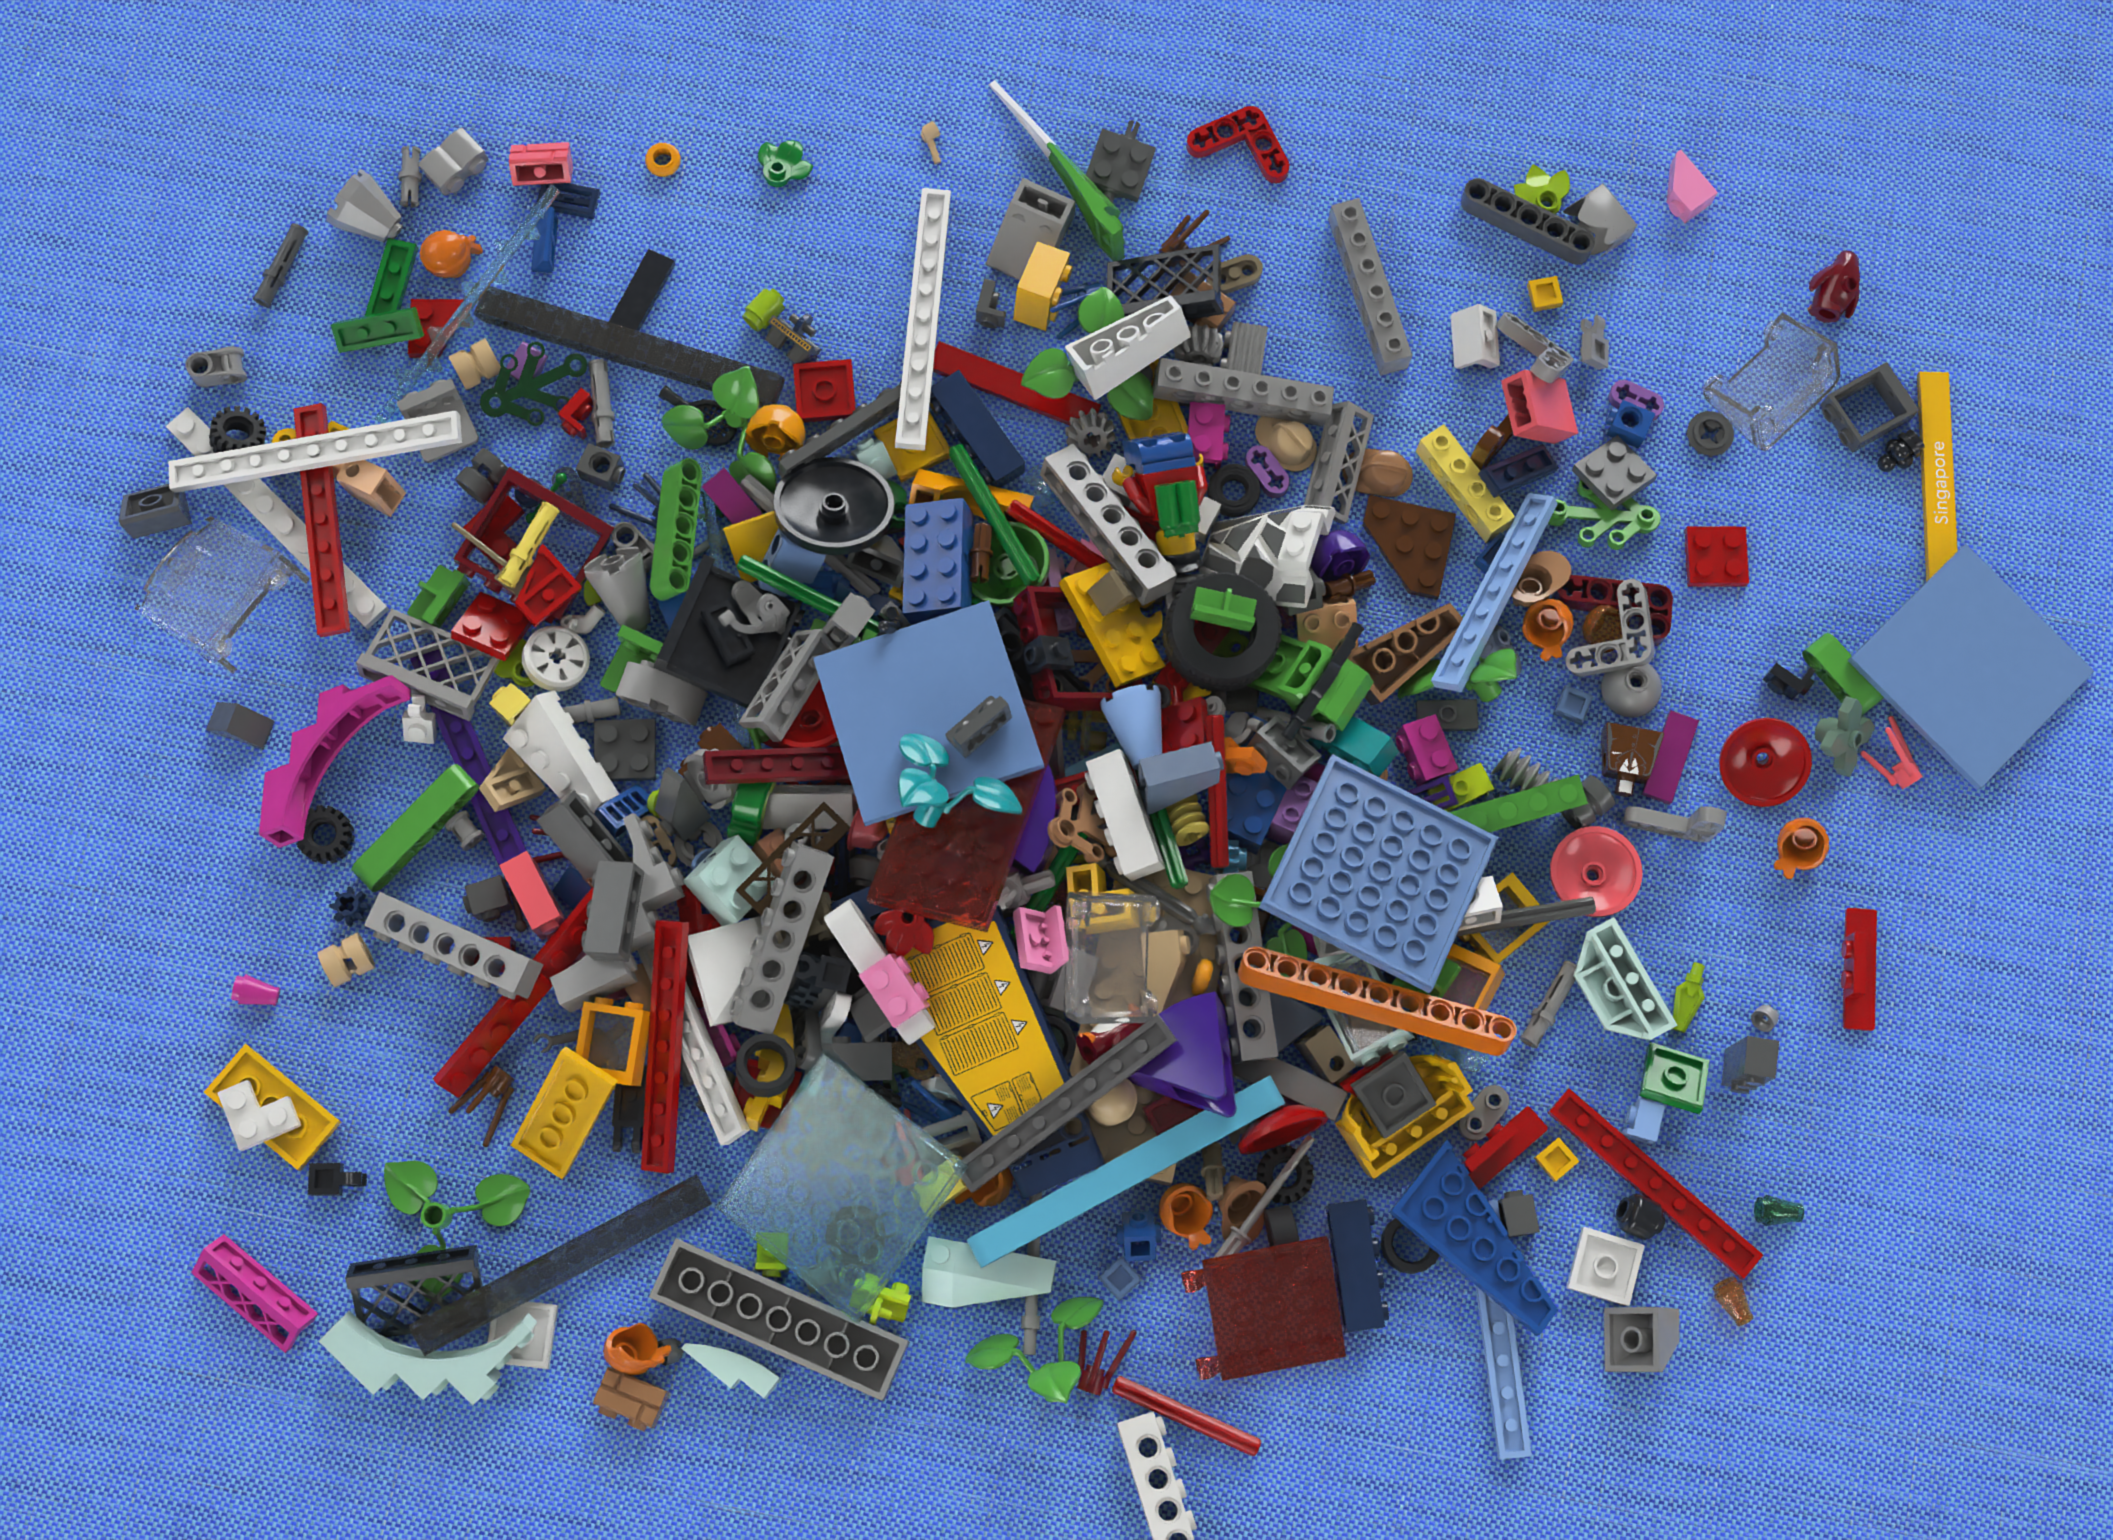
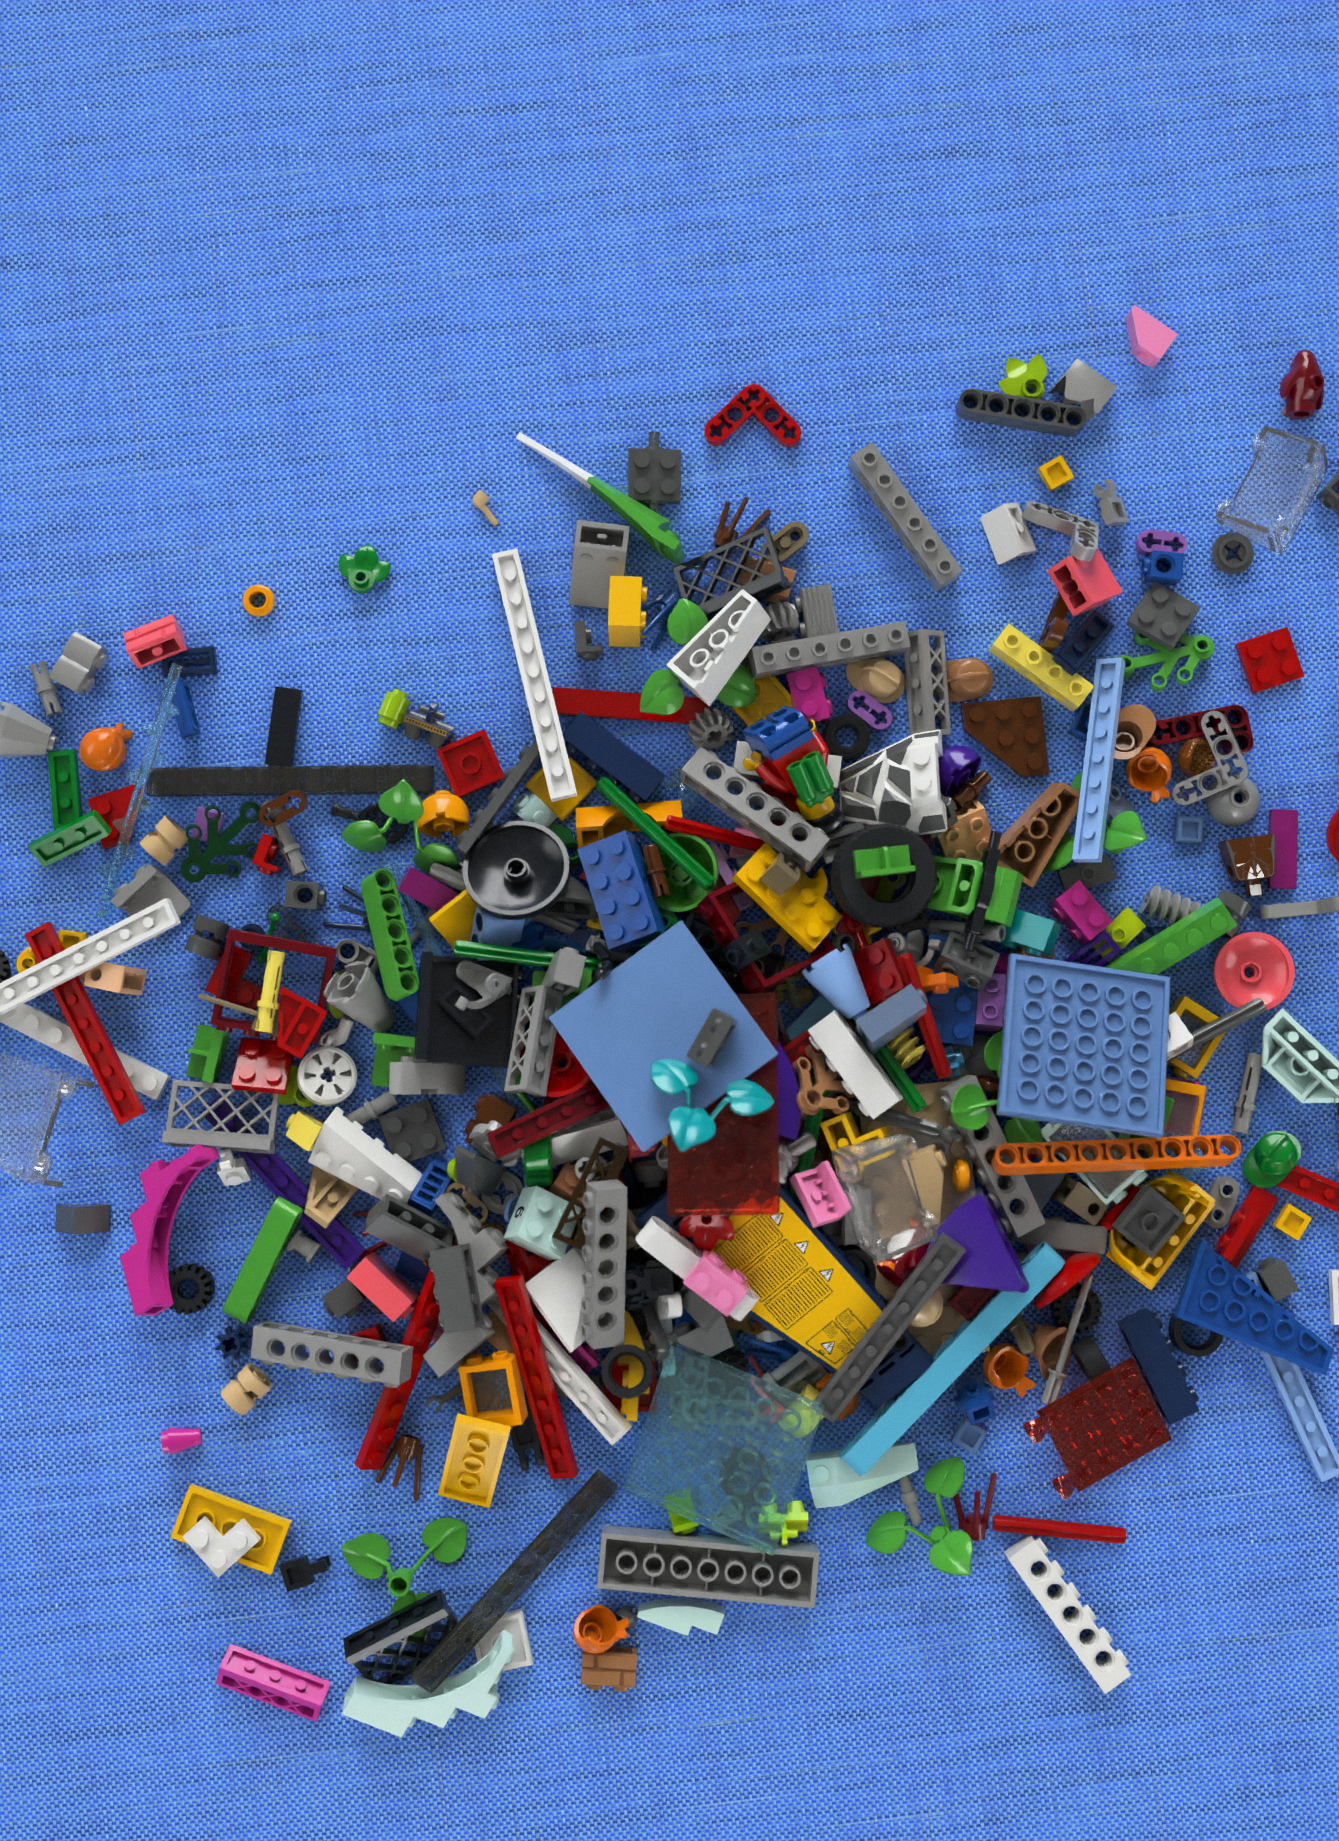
camera: 15 degrees left, 10 degrees up
none -> reddish brown beam [259,790,308,827]
none -> green piece [1243,1130,1302,1188]

